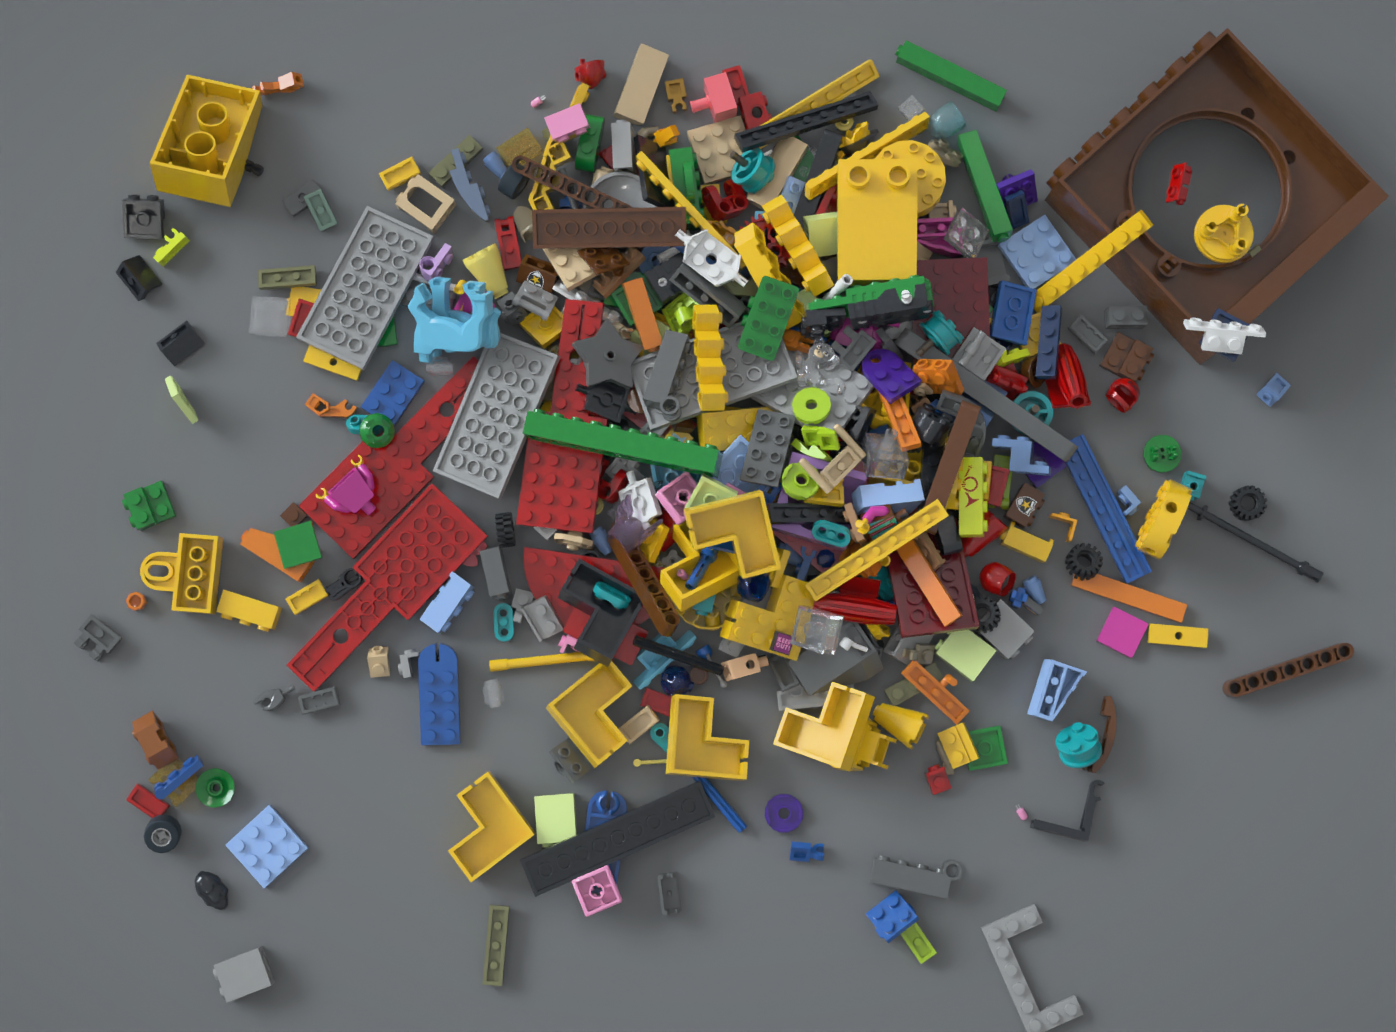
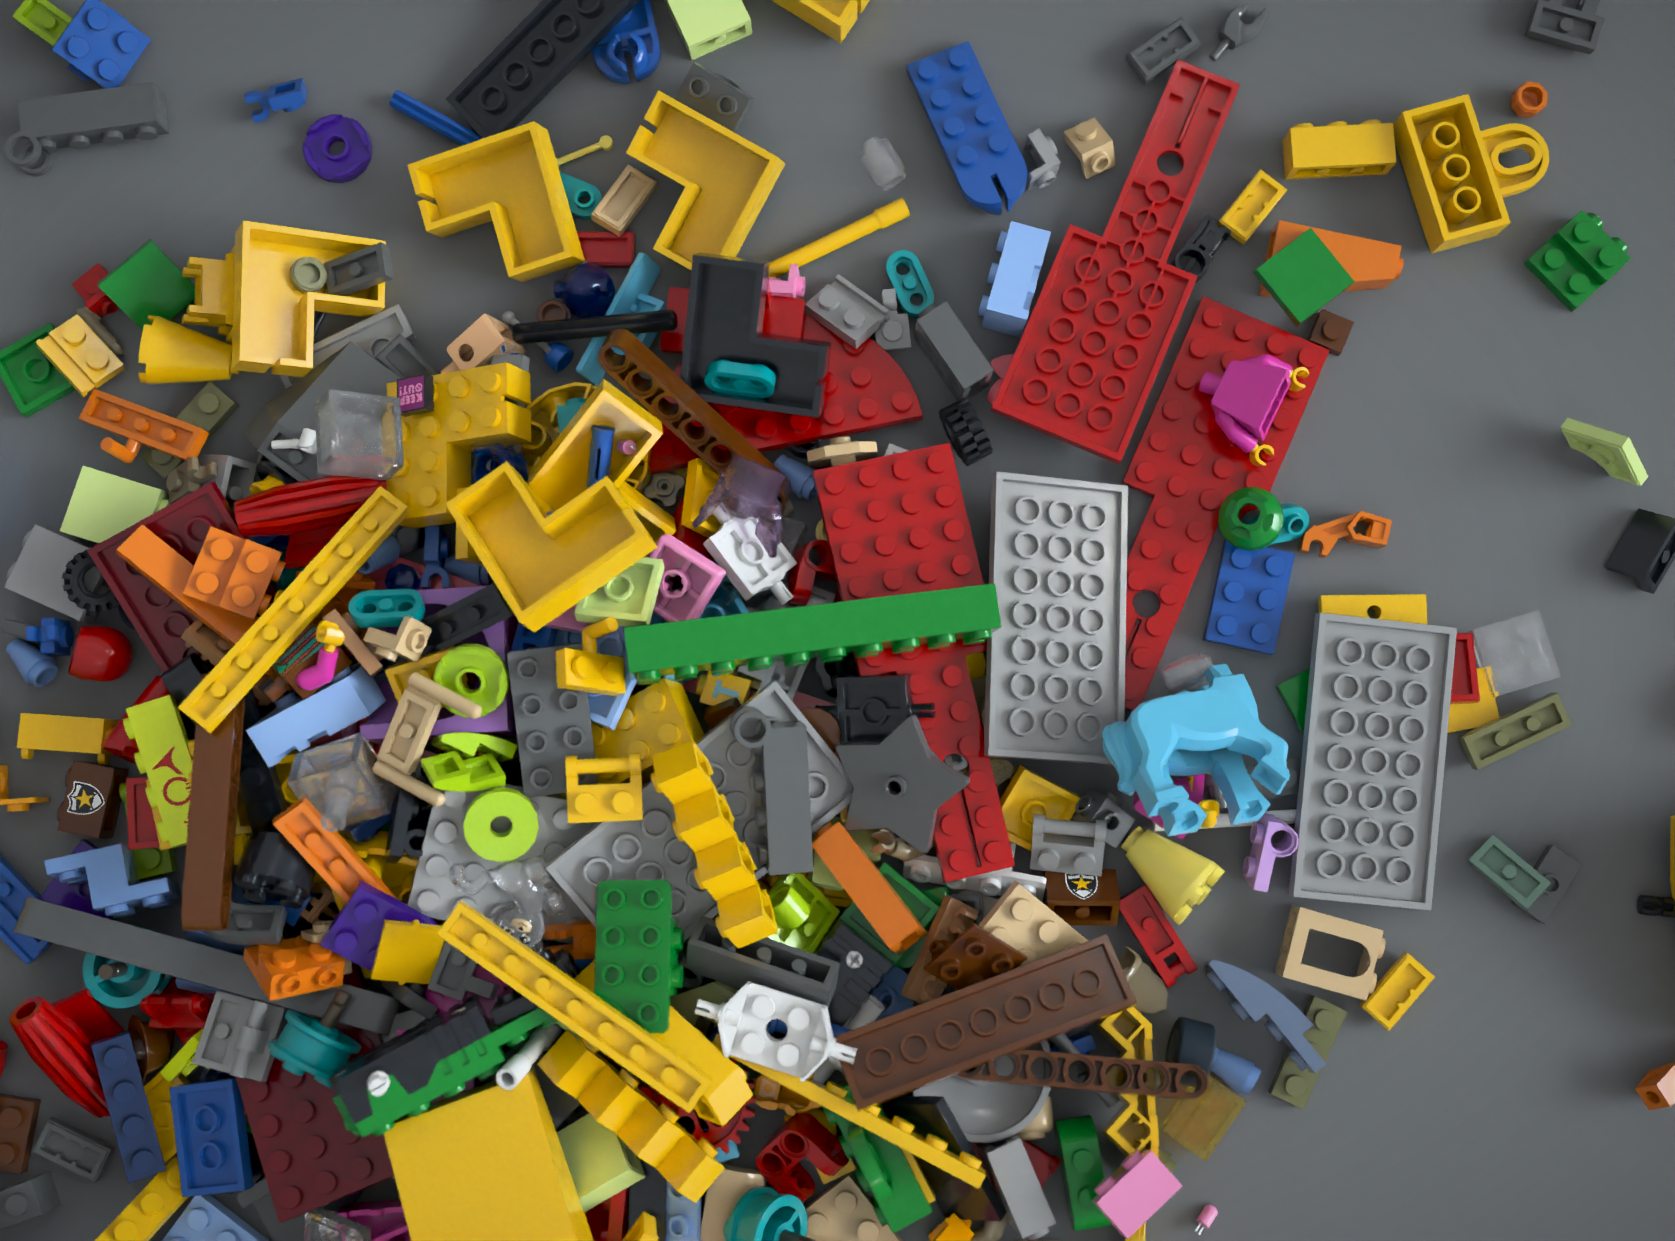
camera: 165 degrees right, 0 degrees up
none -> green tile [97,238,195,331]
none -> orange plate [182,526,286,621]
none -> olive tile [289,257,327,294]
none -> dark grey plate [324,242,394,296]
none -> tan bracket [363,616,432,663]
none -> yellow piece [371,920,444,985]
none -> yellow plate [437,901,713,1113]
none -> yellow plate [556,617,625,696]
none -> yellow plate [565,753,643,823]

